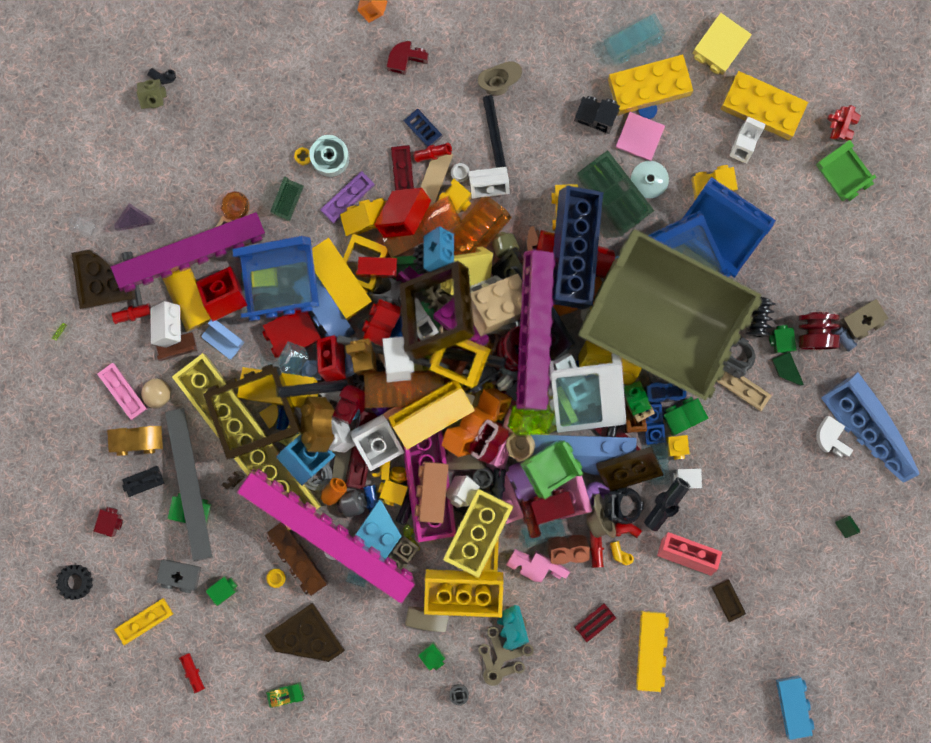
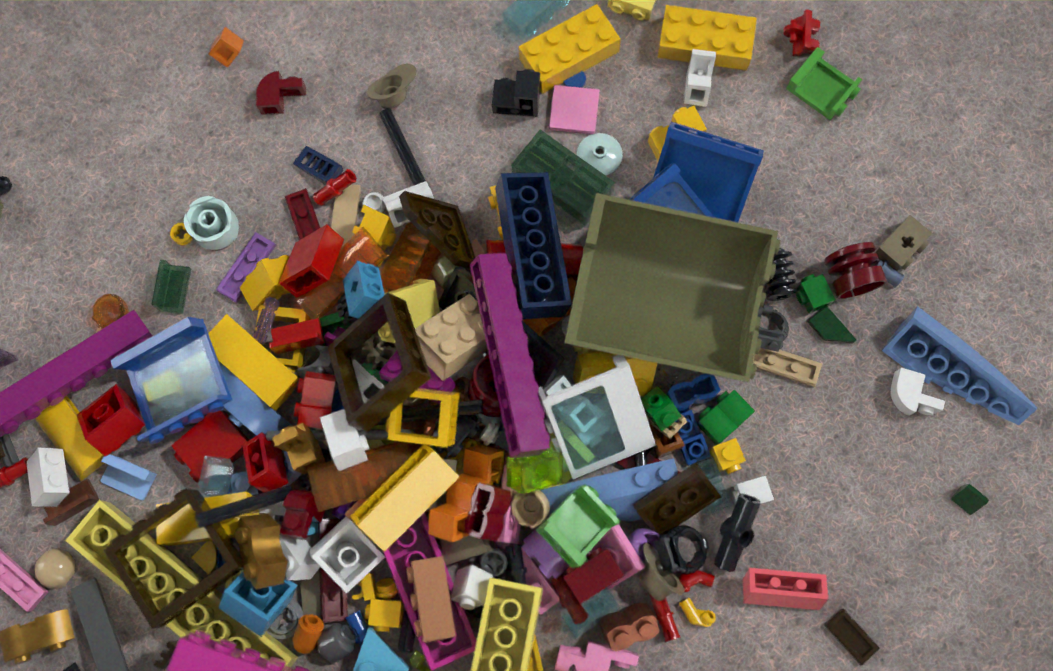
camera: 15 degrees left, 10 degrees down
none -> axle [252,297,280,344]
none -> dark brown plate [399,191,475,269]

